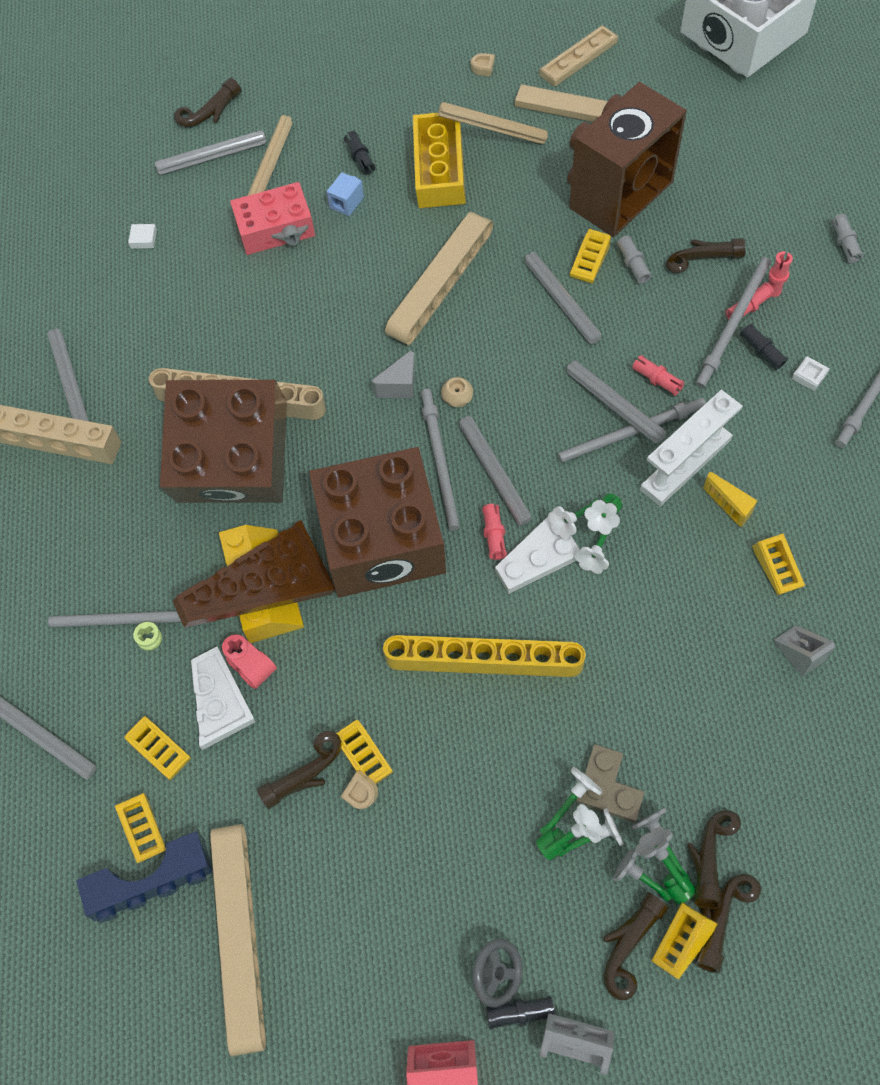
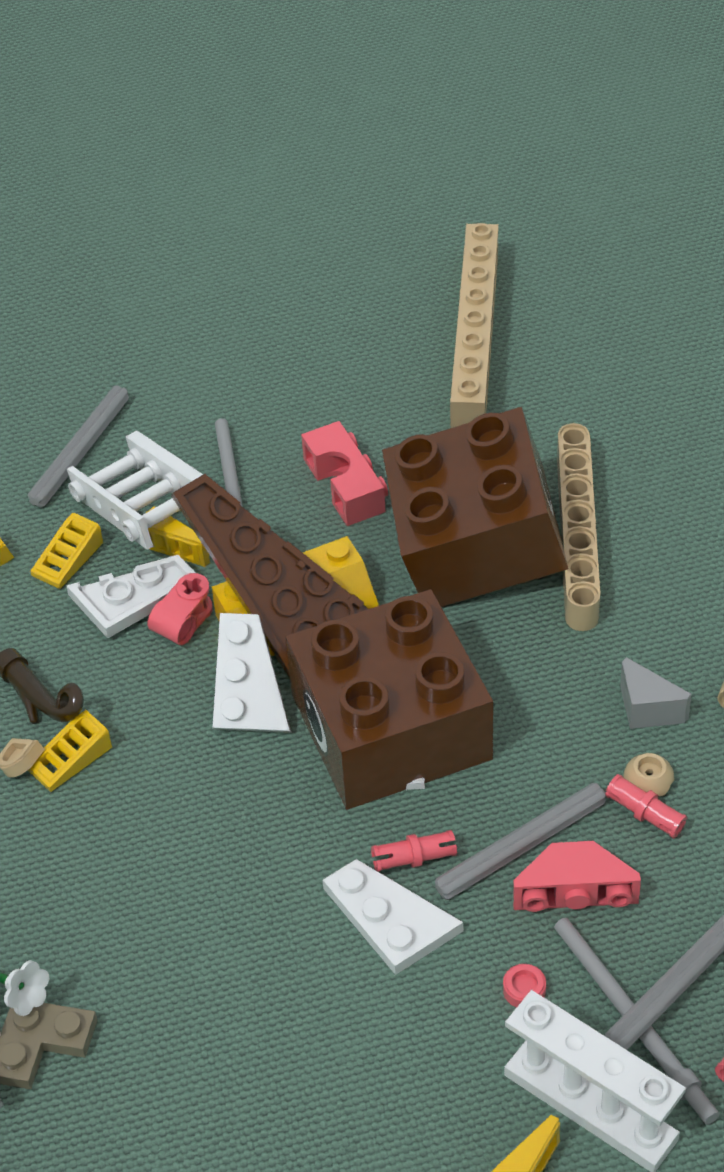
camera: 80 degrees right, 15 degrees down
light grey axle [47,328,88,421] -> none
yellow beam [383,635,586,677] -> none
light grey bar [421,389,460,531] -> none
white plant [548,493,622,574] -> none
none -> white fence [67,431,203,550]
none -> yellow slope [146,506,210,567]
none -> white wing [213,613,291,733]
none -> coral arch [301,421,388,526]
none -> coral tile [503,964,546,1008]
none -> coral slope [513,841,641,912]
none -> coral pin [605,774,688,839]

